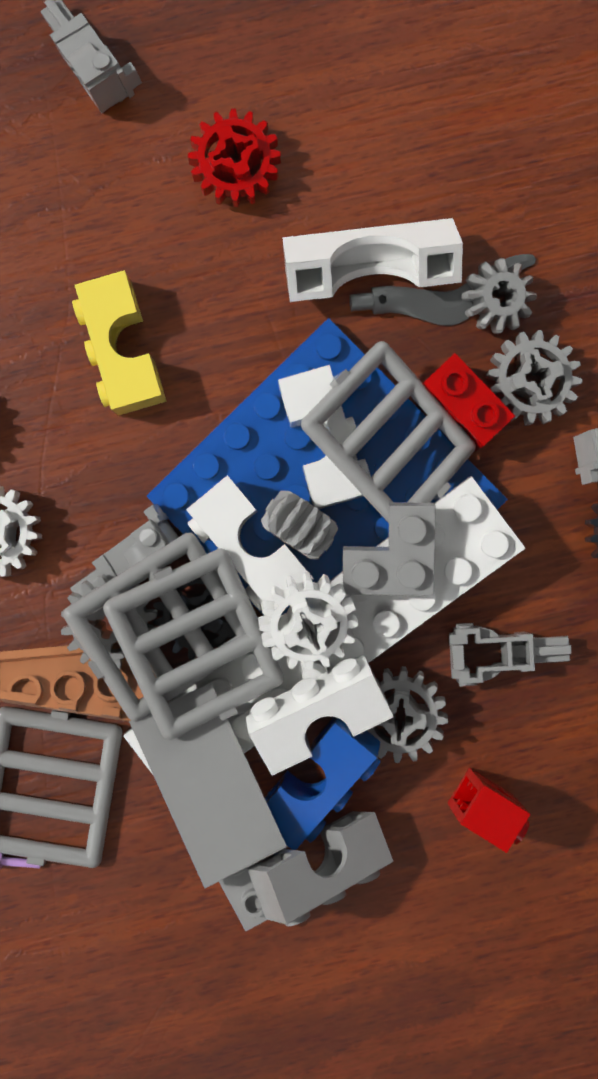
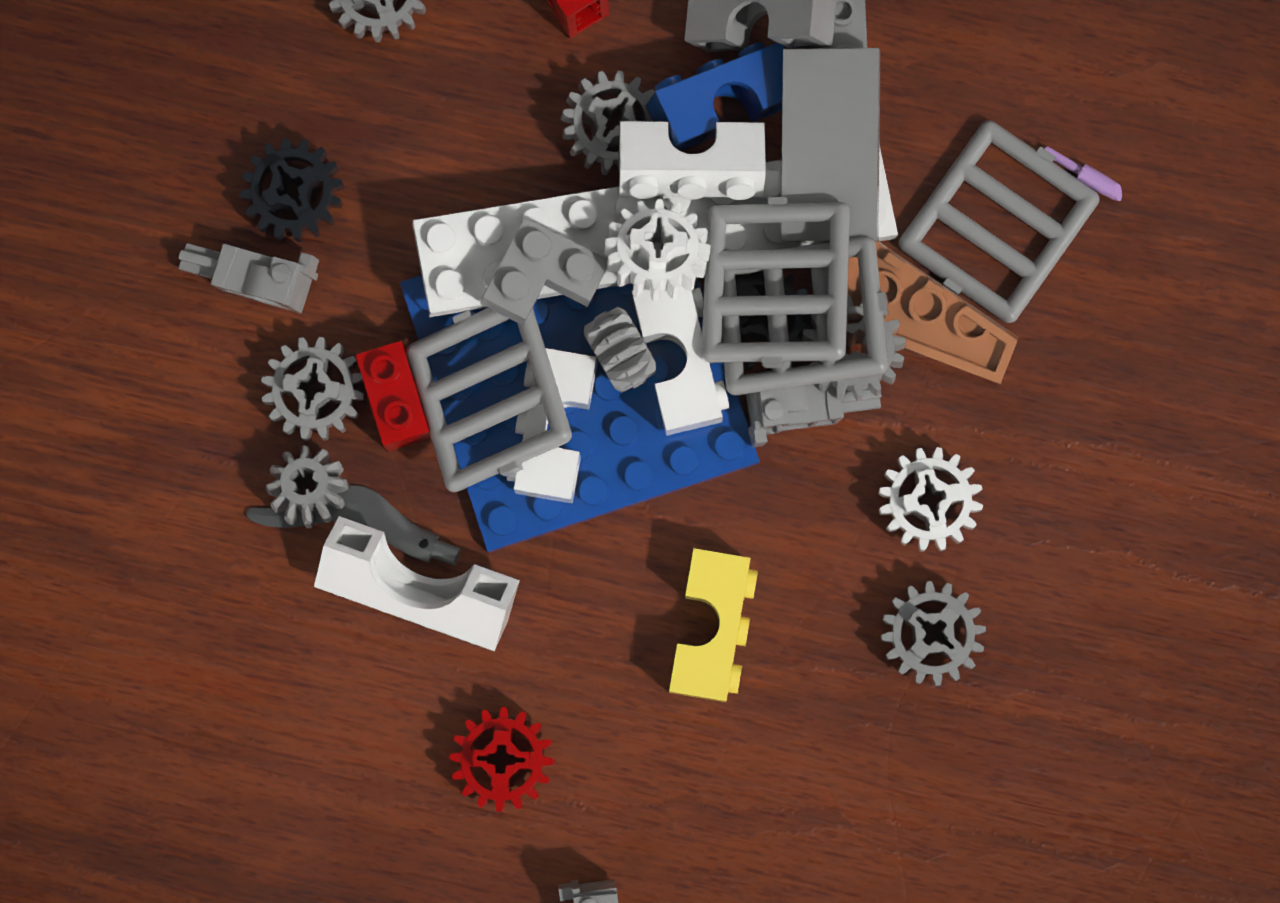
camera: 140 degrees left, 5 degrees down
light grey piece [449,623,571,687] -> none

